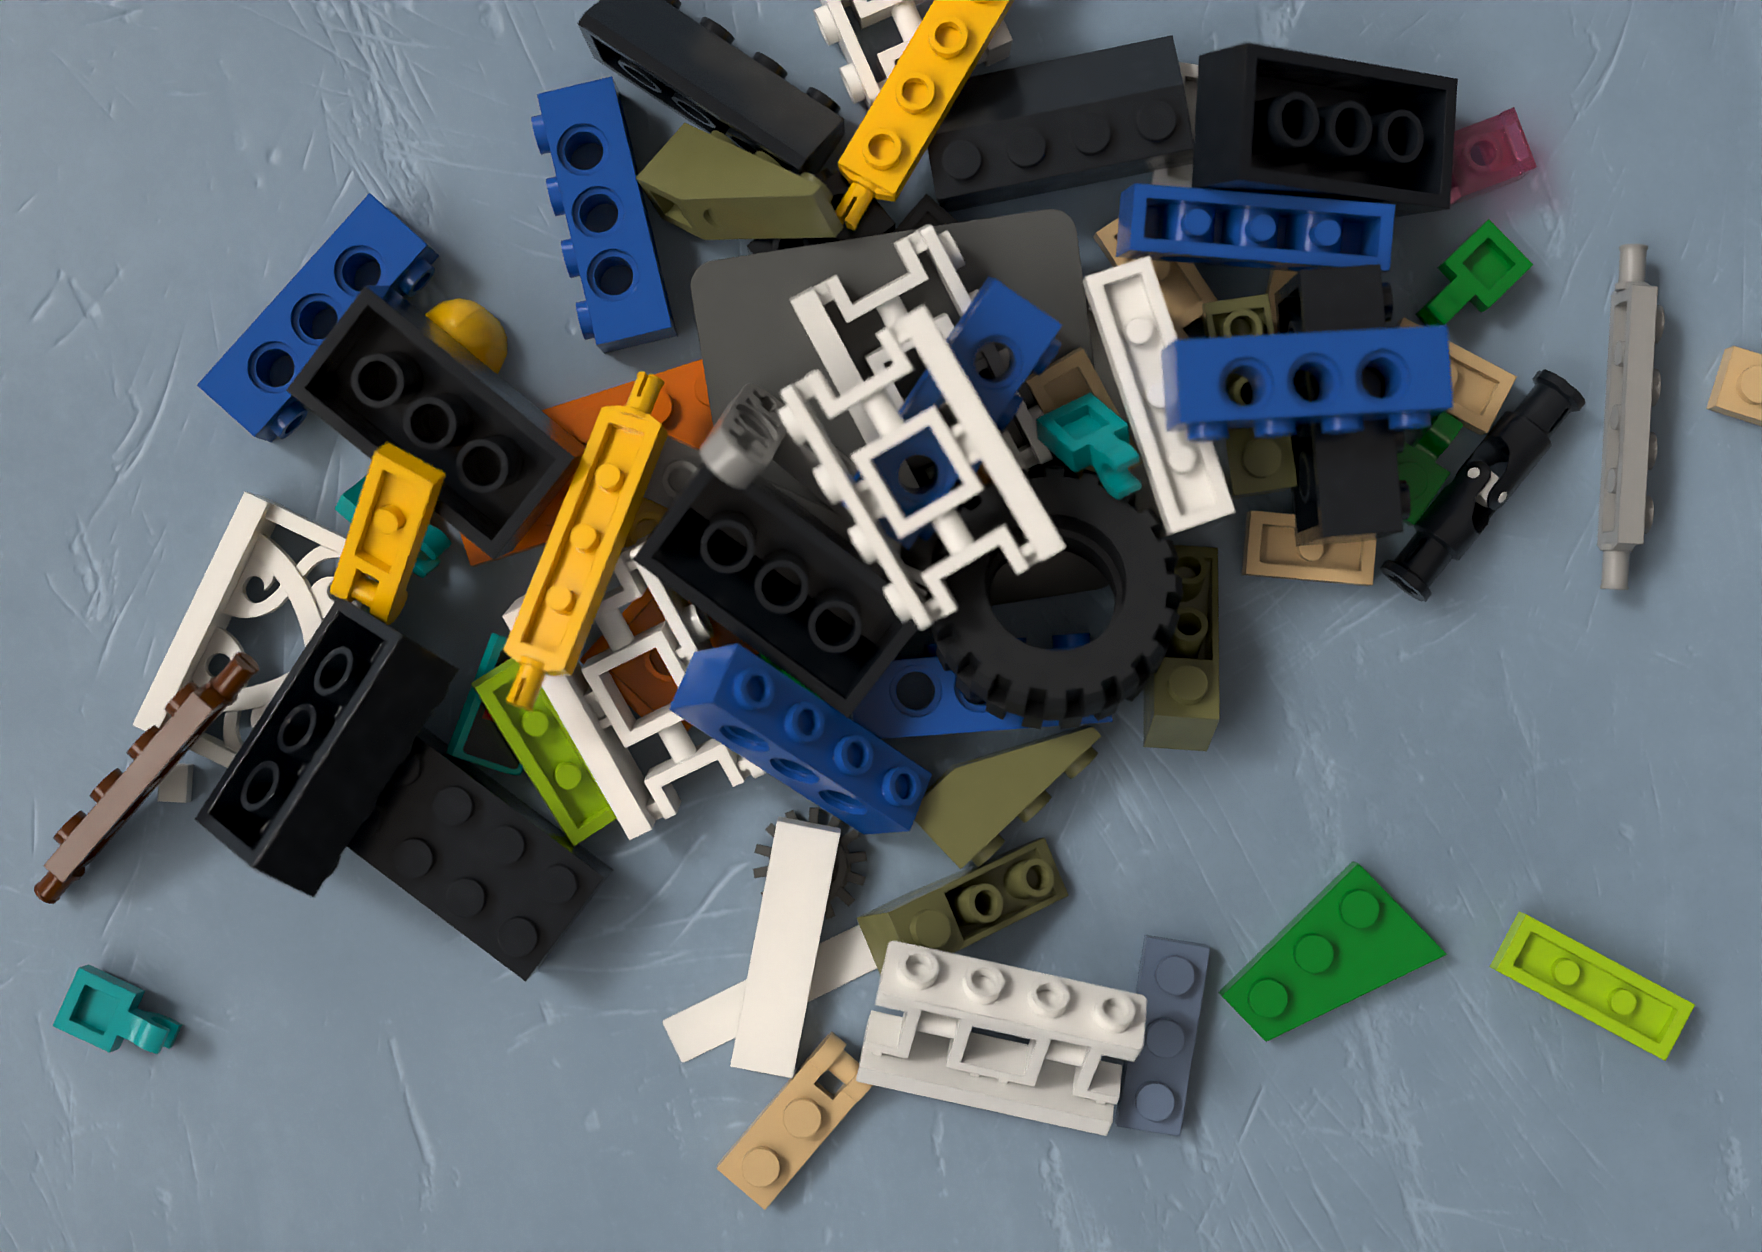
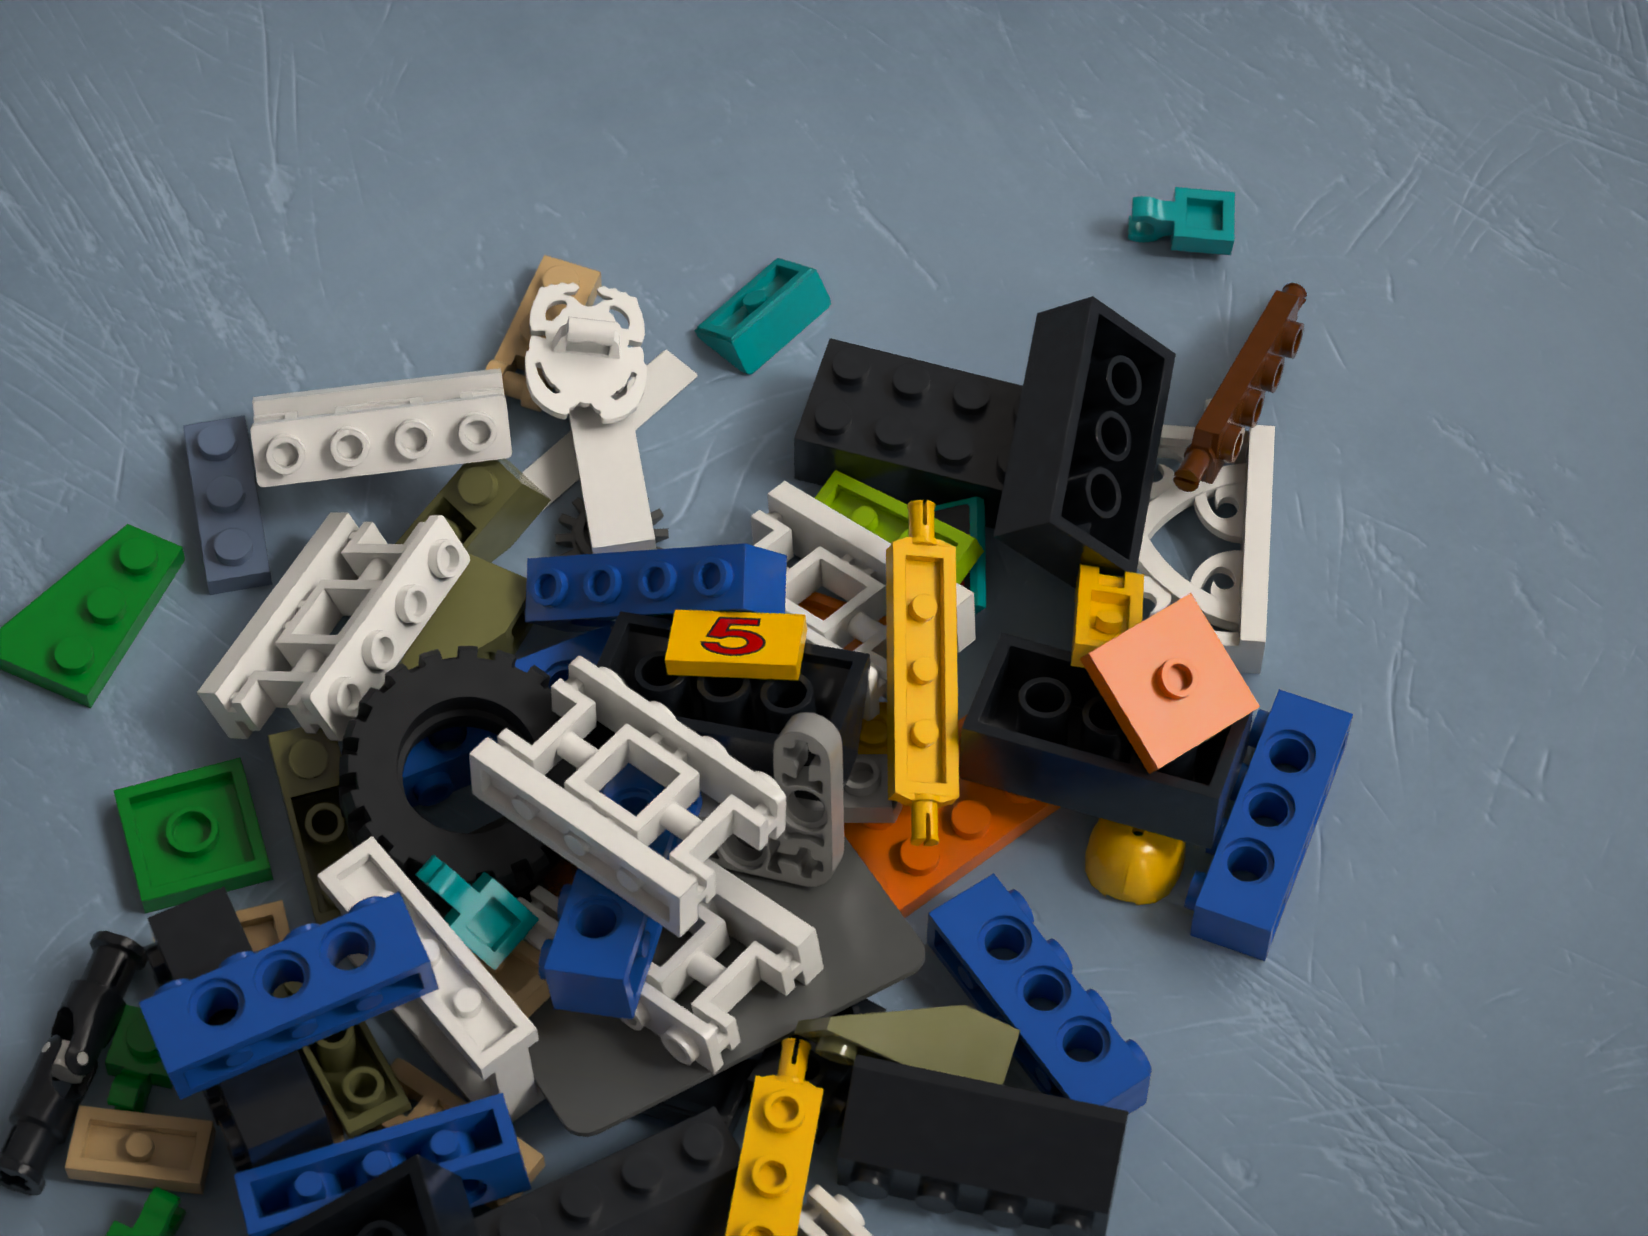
camera: 160 degrees right, 30 degrees down
none -> green tile [113,757,273,914]
none -> white fence [197,512,470,741]
none -> white shield [525,282,647,424]
none -> yellow tile [665,609,808,680]
none -> teal slope [694,258,831,375]
none -> plate [1080,593,1260,774]

